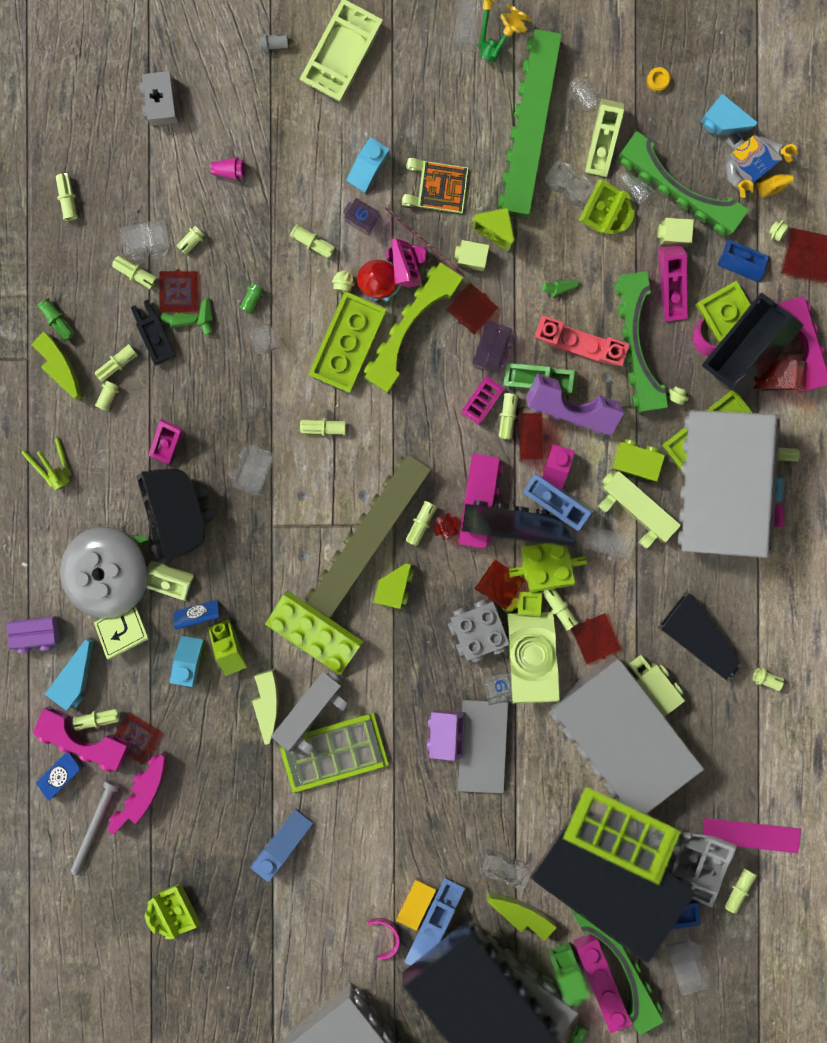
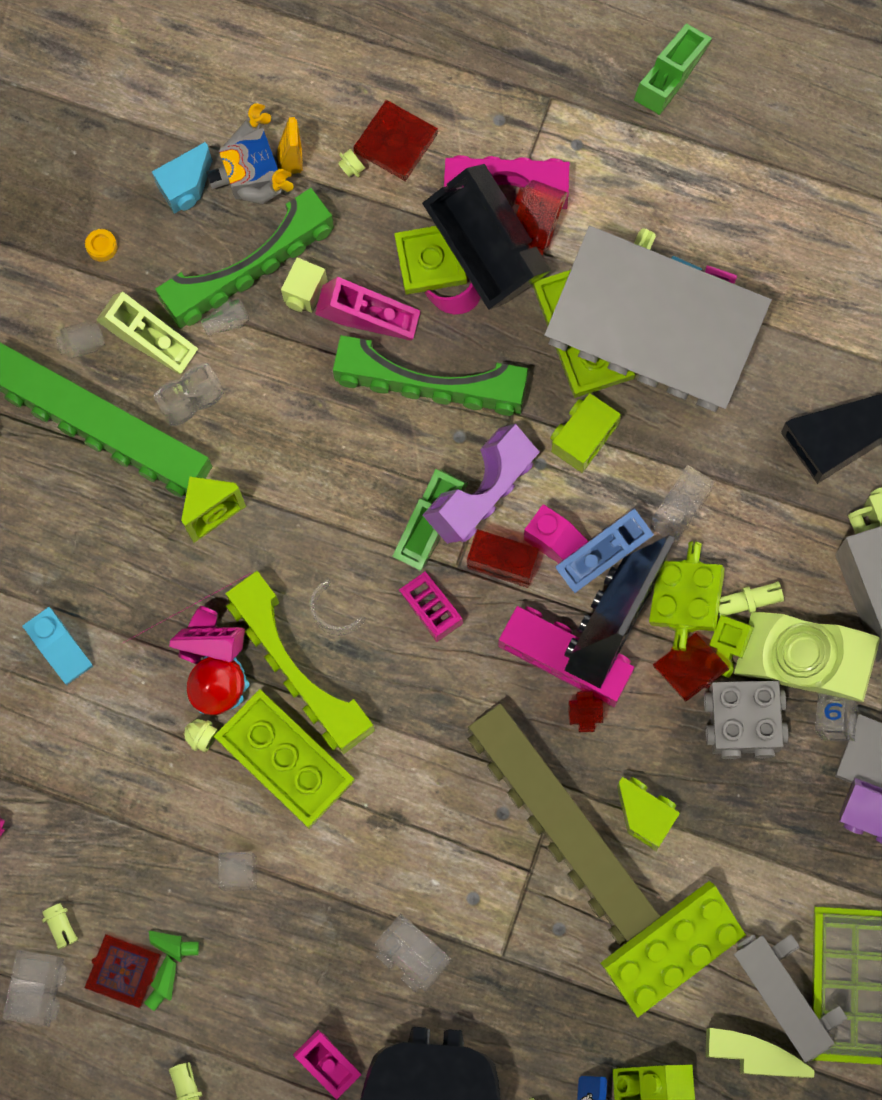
camera: 65 degrees left, 15 degrees down
yellowish green axle [112,256,158,290] -> none
black hinge [131,299,176,366] -> none
bright green pin [239,283,264,314] -> none
yellowish green axle [290,224,335,258] -> none
yellowish green axle [300,418,345,436] -> none
clear purple brick [343,198,380,235] -> none
flag [402,158,468,214] -> none
yellowish green axle [406,501,438,546] -> none
clear red piece [446,283,498,335] -> none
yellowish green brick [454,240,489,272] -> none
clear purple brick [472,321,515,374] -> none
yellowish green axle [499,393,519,440] -> none
coral slope [534,315,629,367] -> none
bright green bar [542,280,579,298] -> none
clear red piece [571,613,621,664] -> none
lime slope [578,179,635,234] -> none
yellowish green brick [598,471,681,548] -> none
yellowish green plate [667,386,689,405] -> none
blue slope [717,239,770,282] -> none

